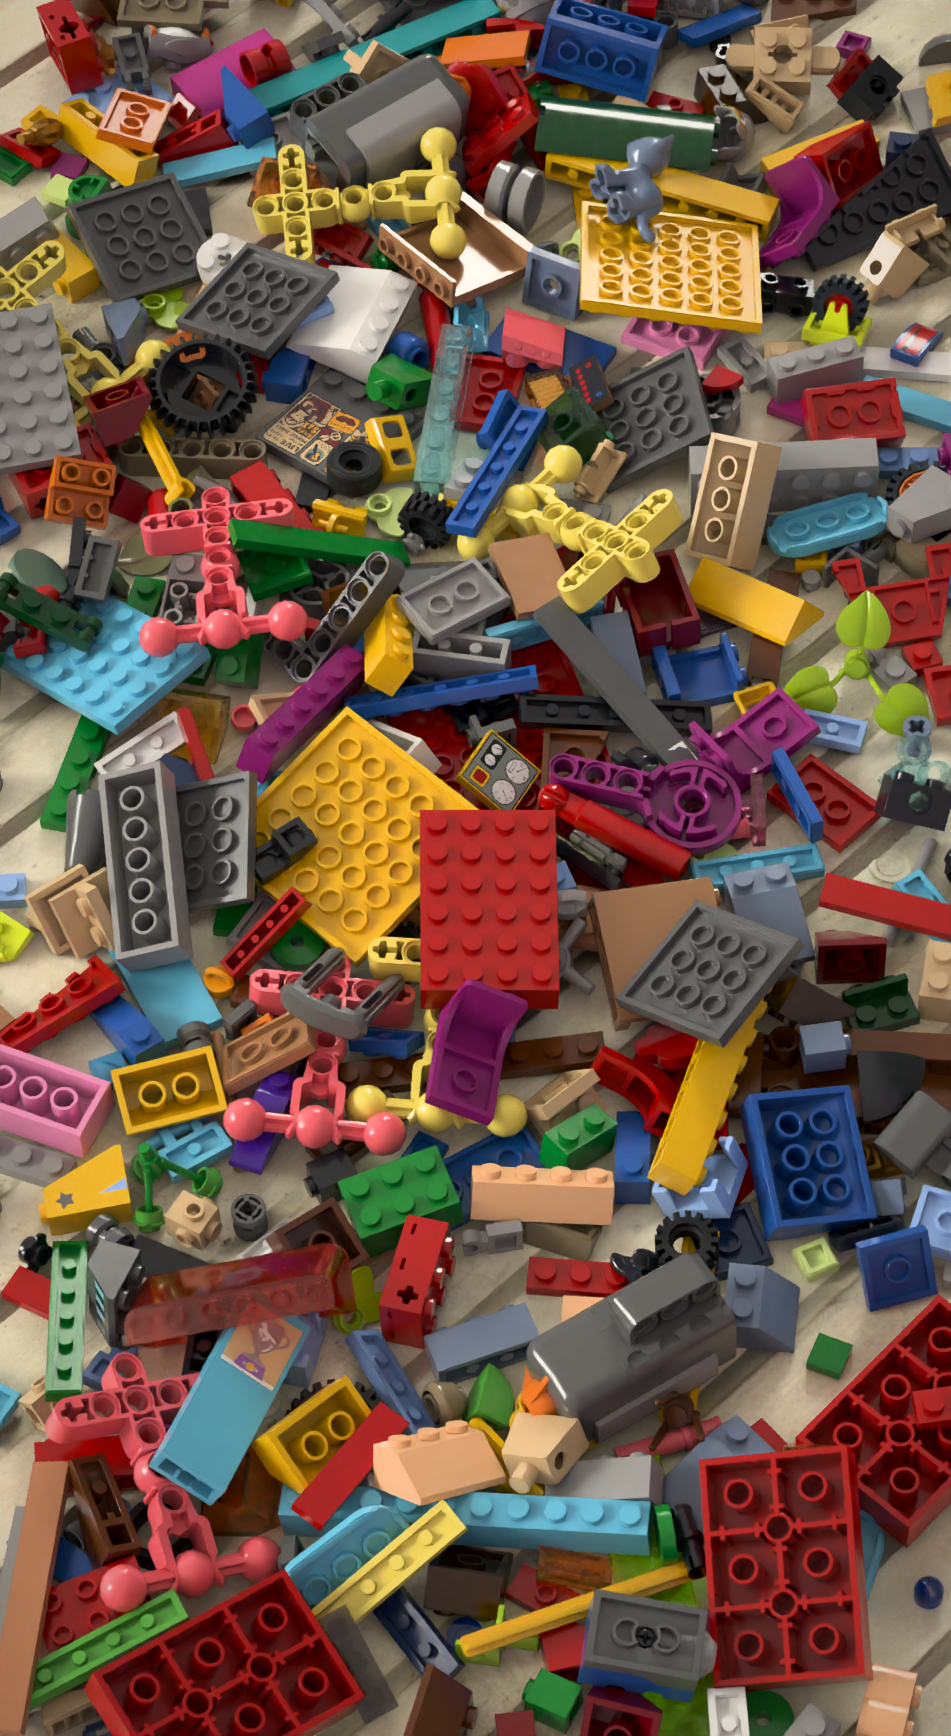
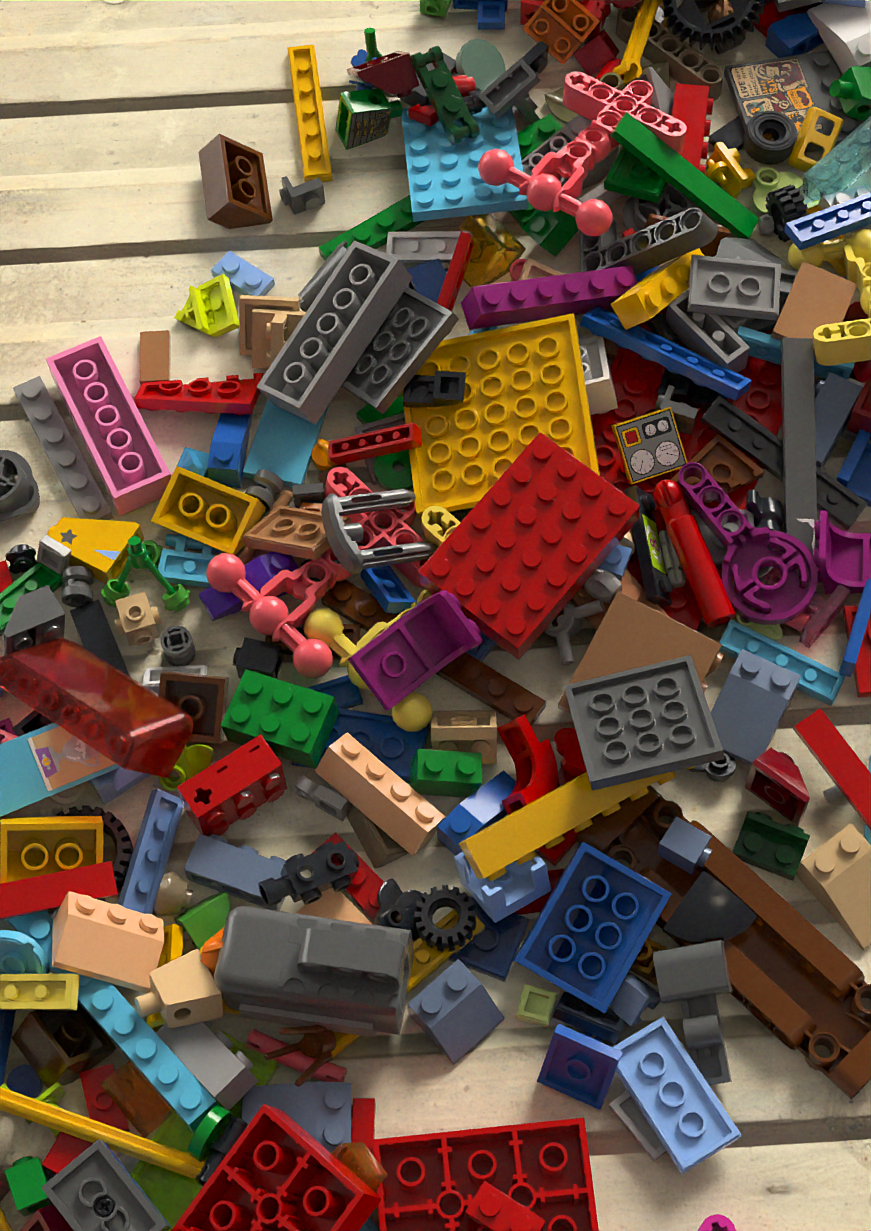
camera: 40 degrees right, 10 degrees up
dark brown slope [763,969,856,1029] -> none
green tile [806,1333,853,1380] -> none
none -> light grey tile [37,535,71,575]
none -> black brick [258,841,359,908]

